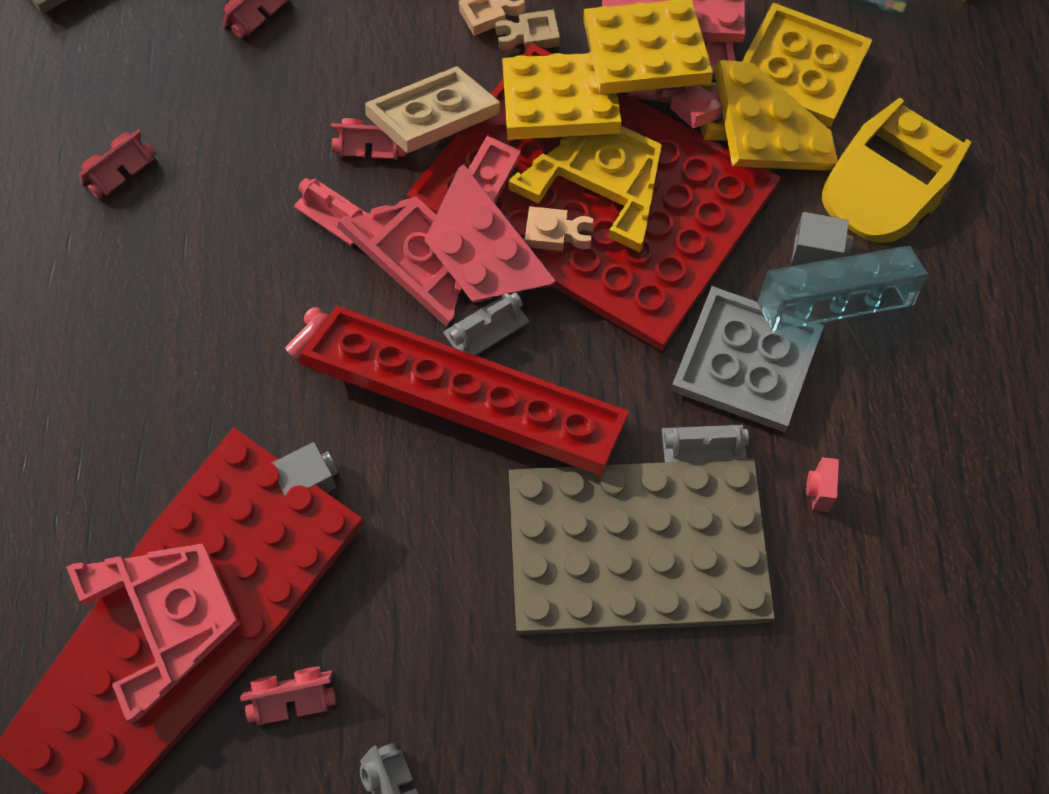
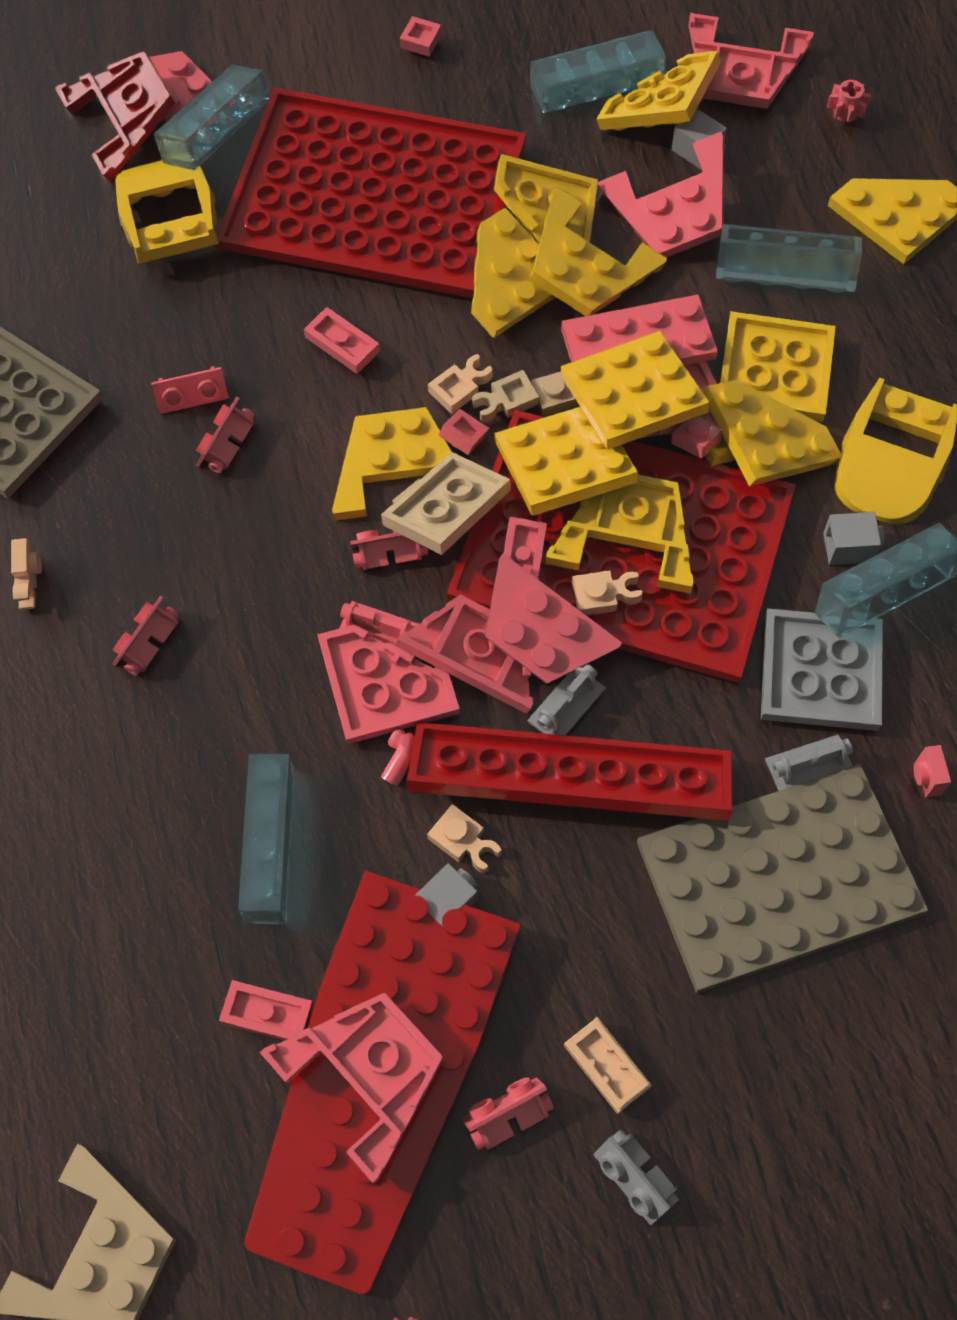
camera: 15 degrees left, 0 degrees up
none -> light nougat plate [11,538,42,610]
none -> coral plate [219,980,314,1041]
none -> clear light blue brick [238,754,295,924]
none -> coral plate [317,625,460,745]
none -> yellow wing [332,407,452,521]
none -> light nougat plate [427,804,501,874]
none -> coral plate [439,409,489,455]
none -> tan plate [531,372,576,416]
none -> light nougat plate [564,1017,652,1114]

